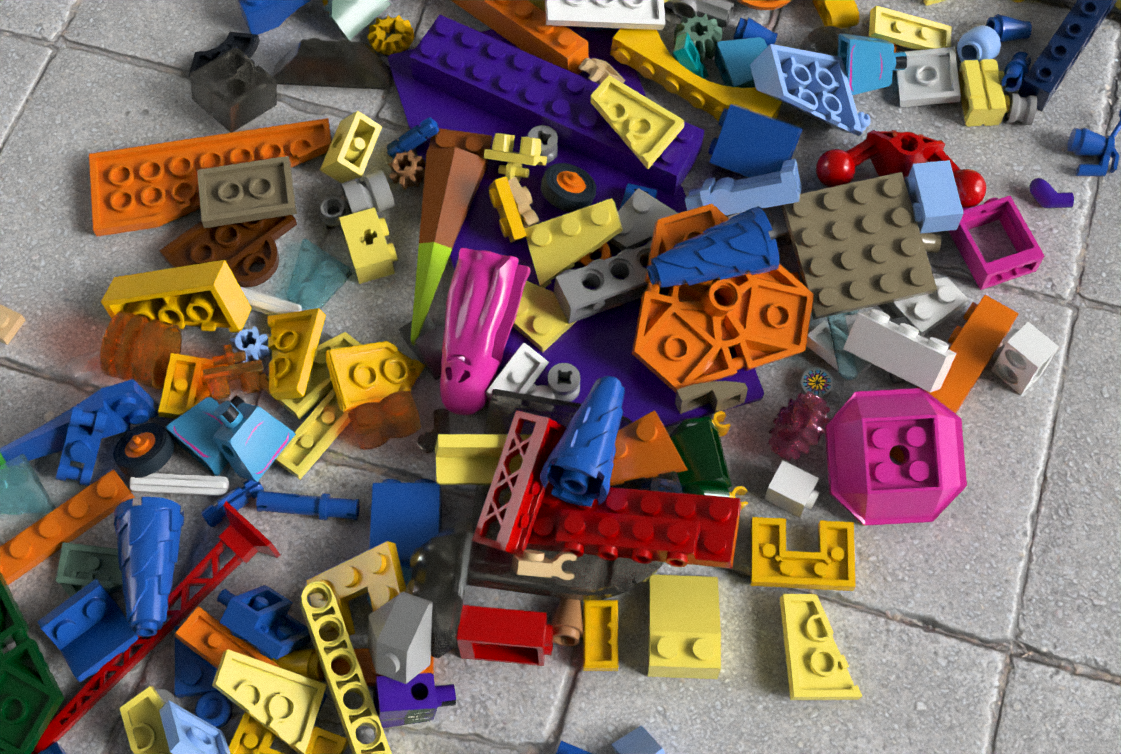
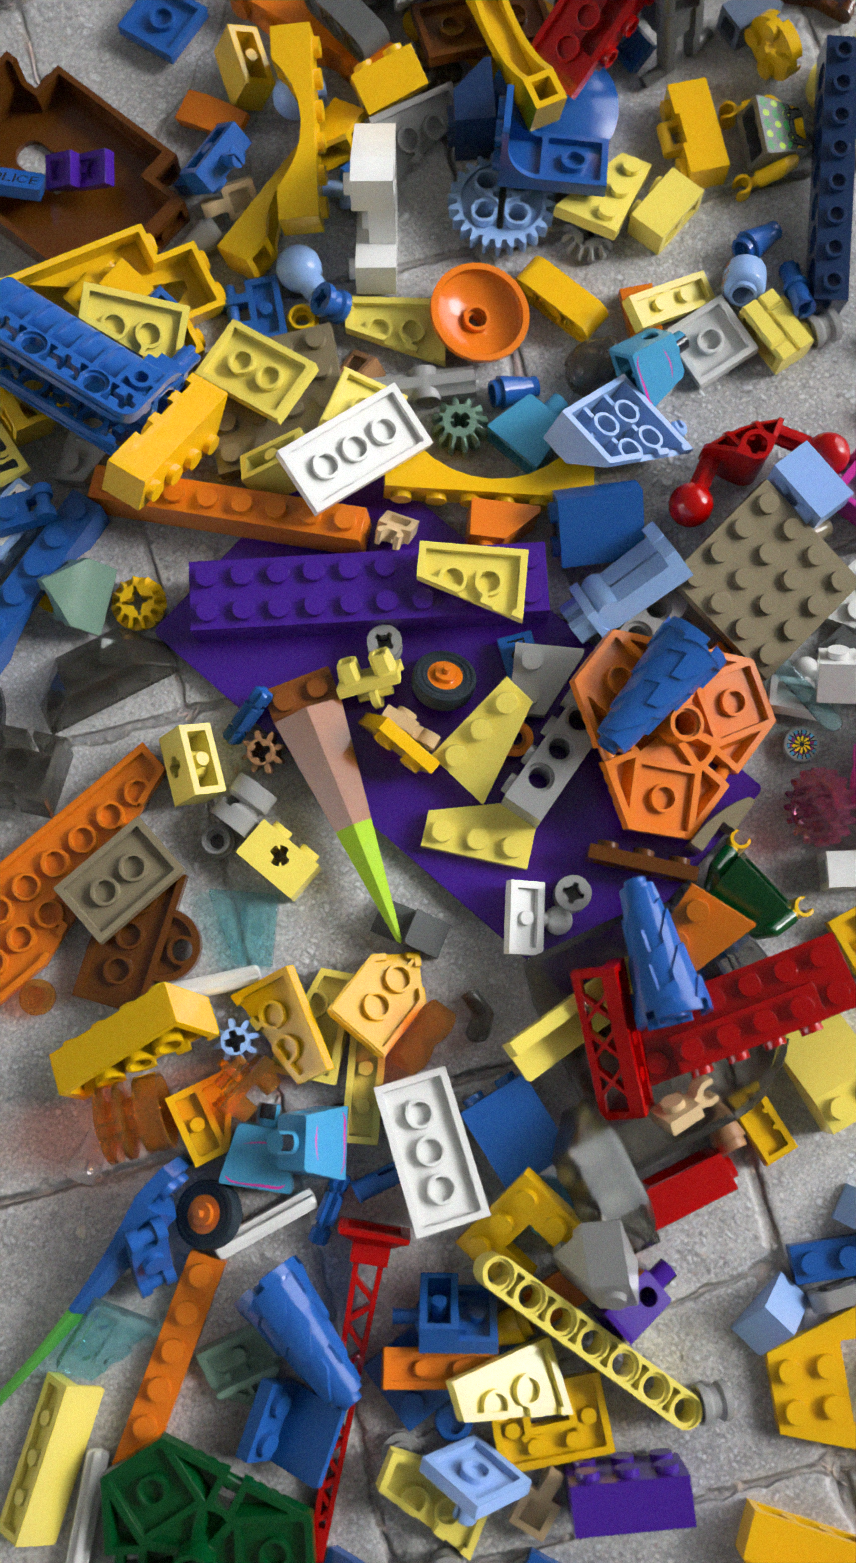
camera: 30 degrees left, 15 degrees up
dark pink piece [440,248,531,416] -> none
teal plate [673,32,709,79] -> none
none -> clear orange plate [19,979,56,1016]
none -> white plate [373,1066,491,1239]
none -> orange slope [465,497,541,545]
none -> reddish brown plate [584,839,700,885]

